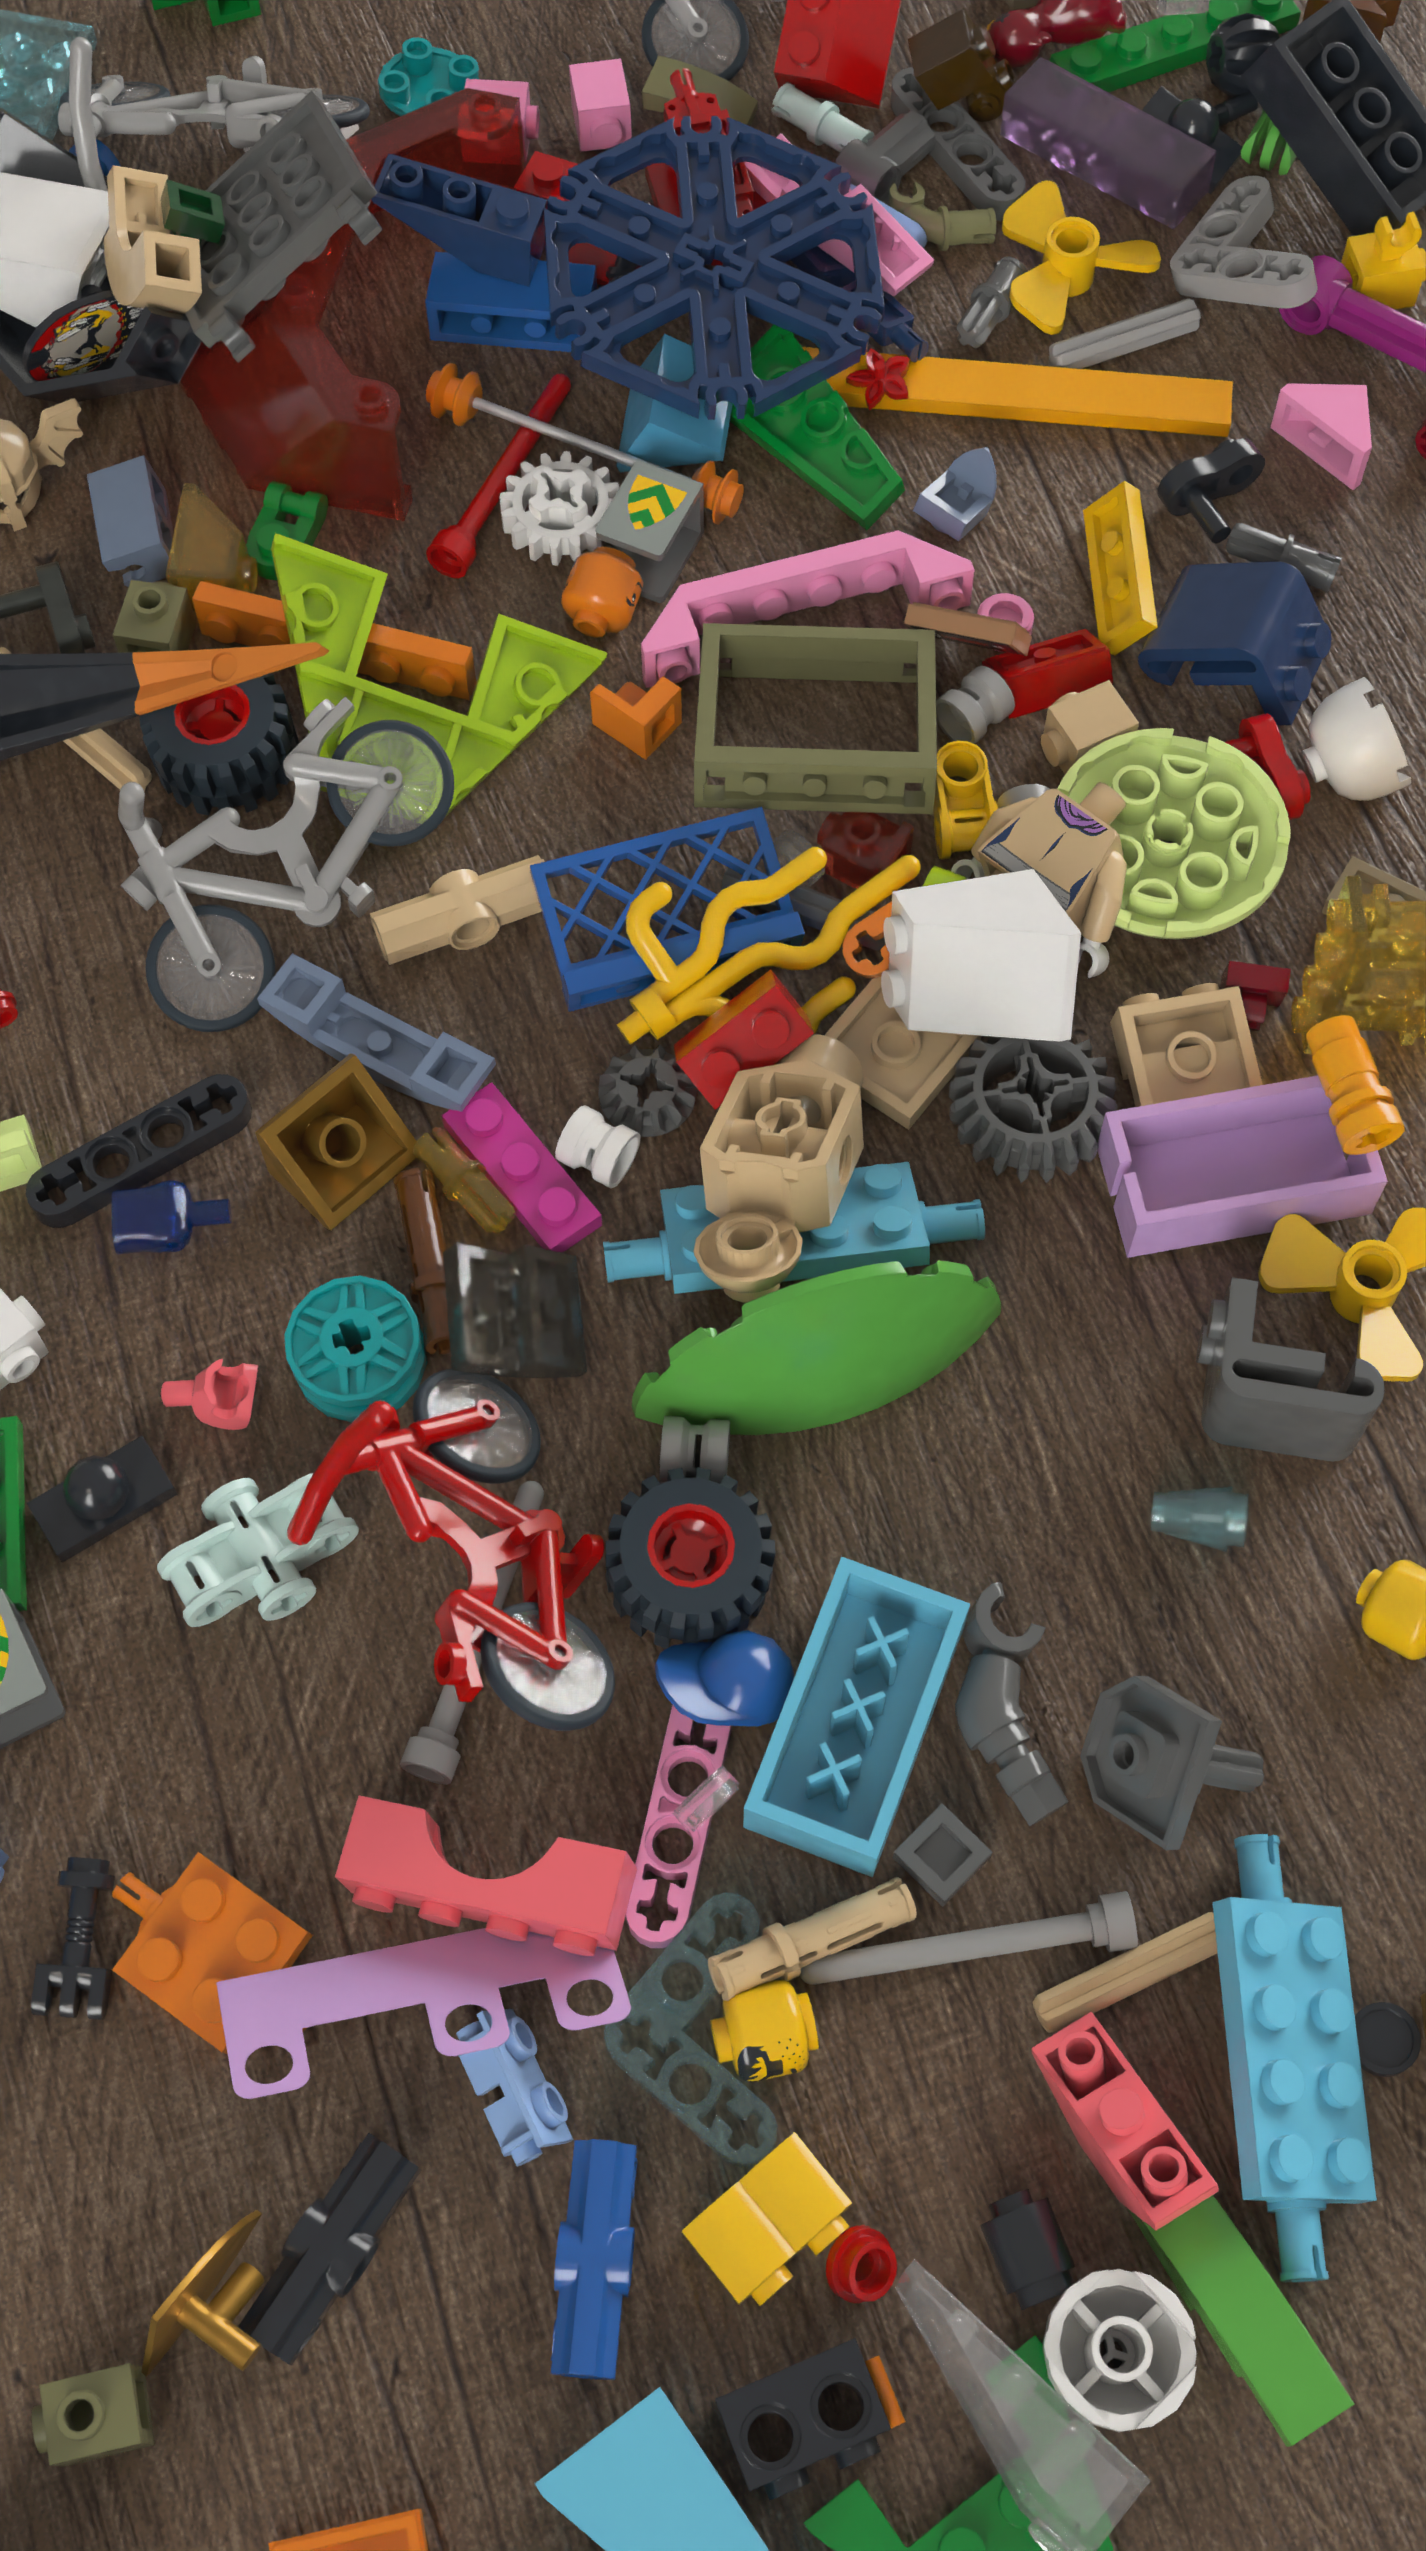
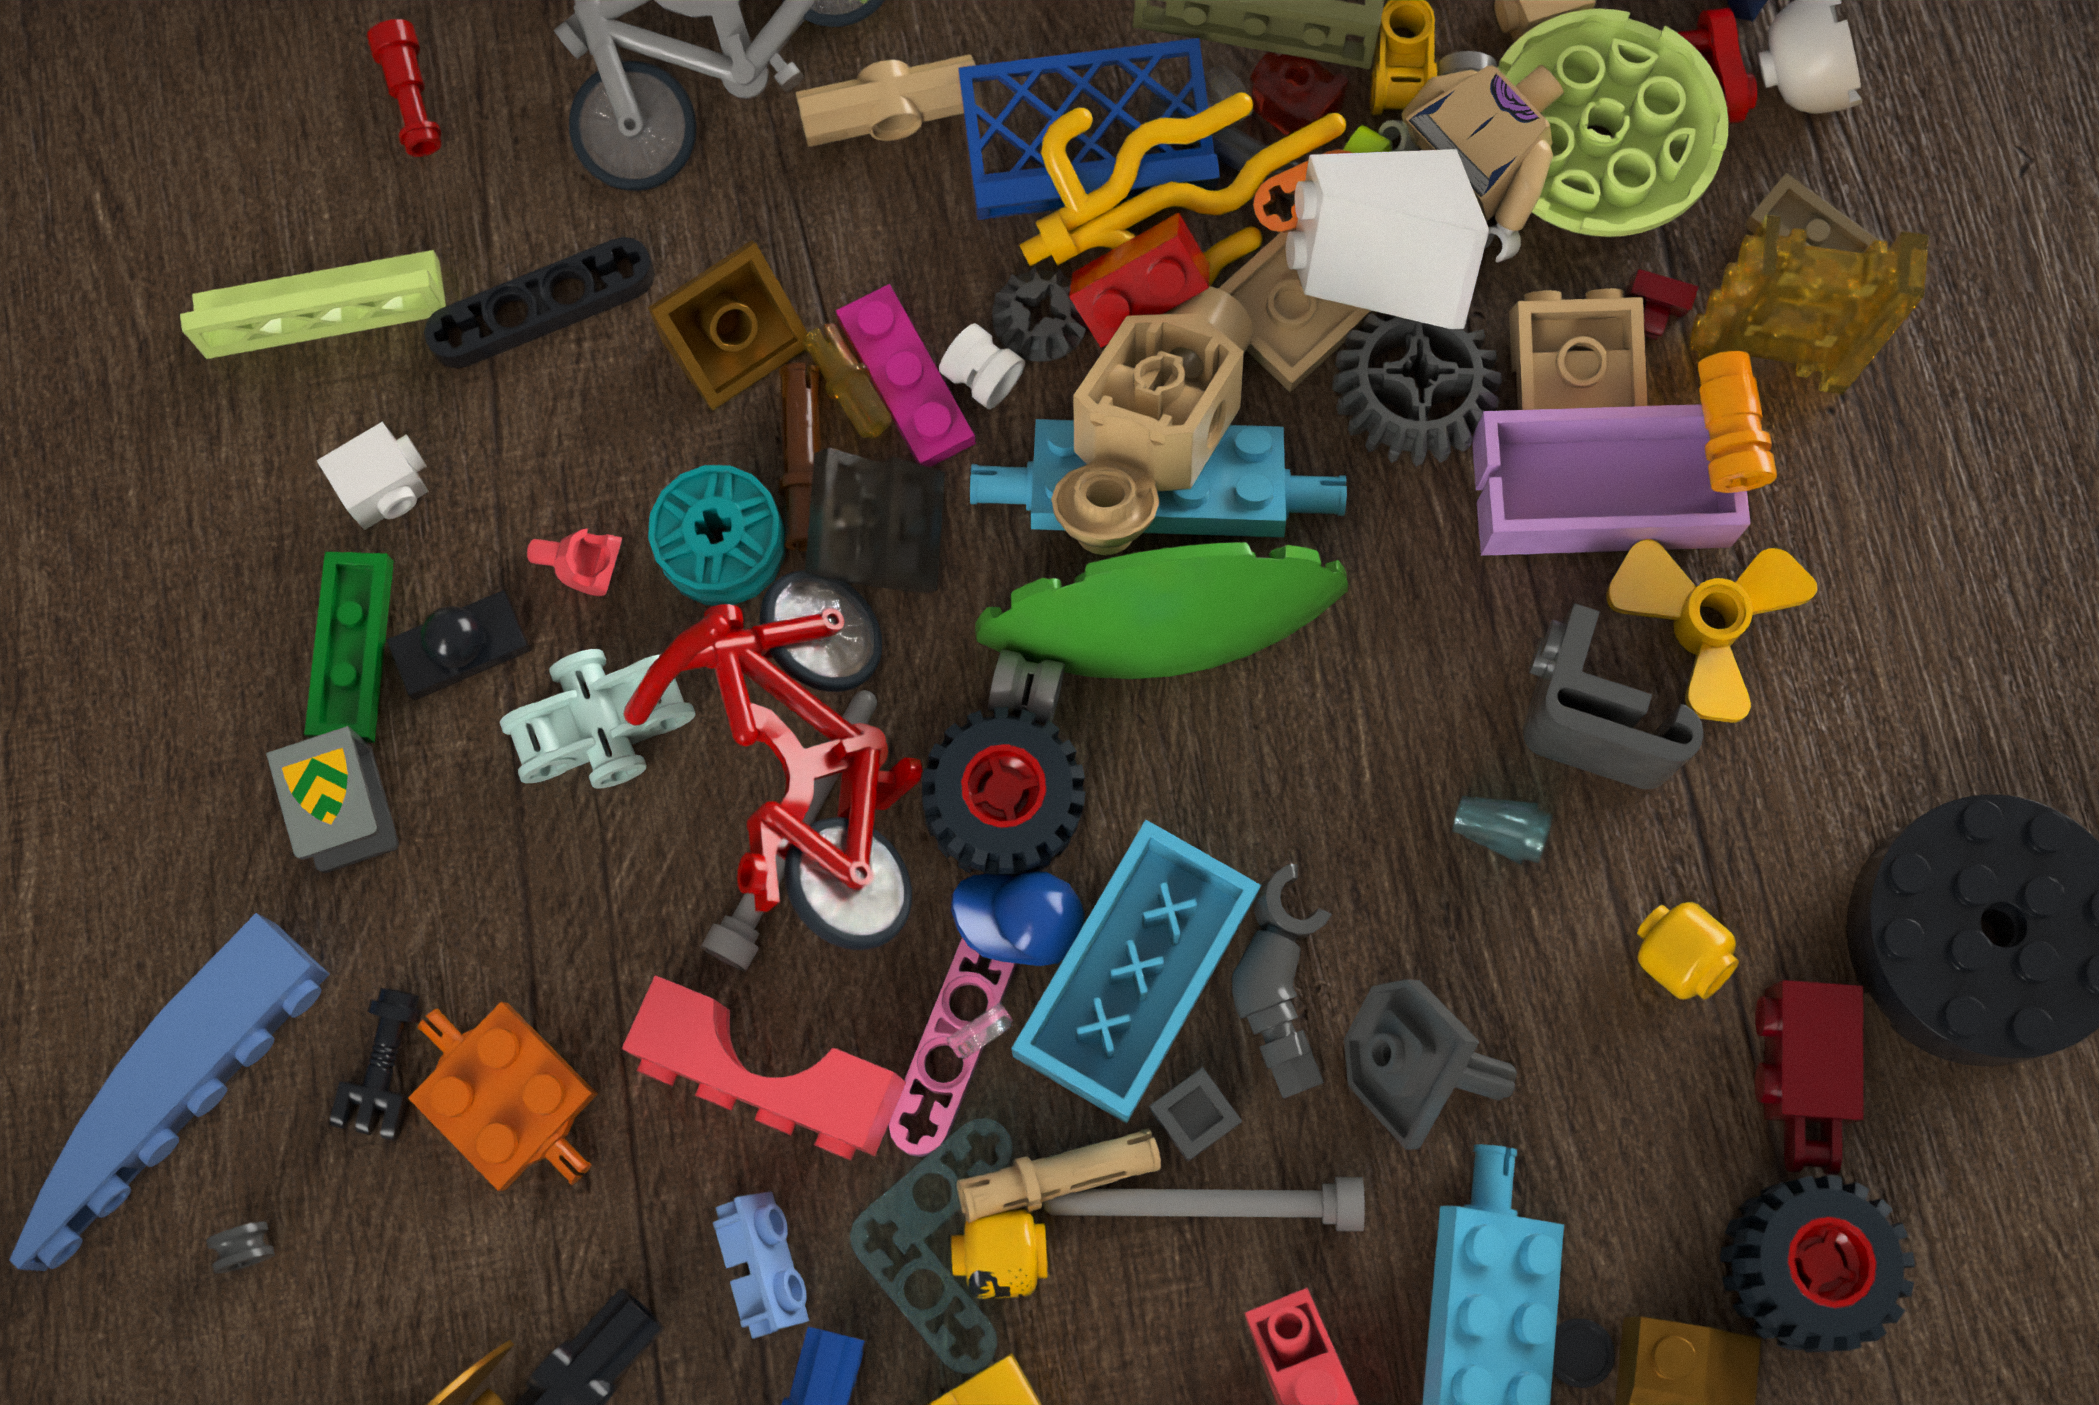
camera: 10 degrees right, 10 degrees up
clear blue piece [112,1180,232,1254] -> none
lavender piece [216,1928,631,2099] -> none
sand blue slope [257,953,496,1111] -> none
tan axle [1033,1912,1218,2033] -> none

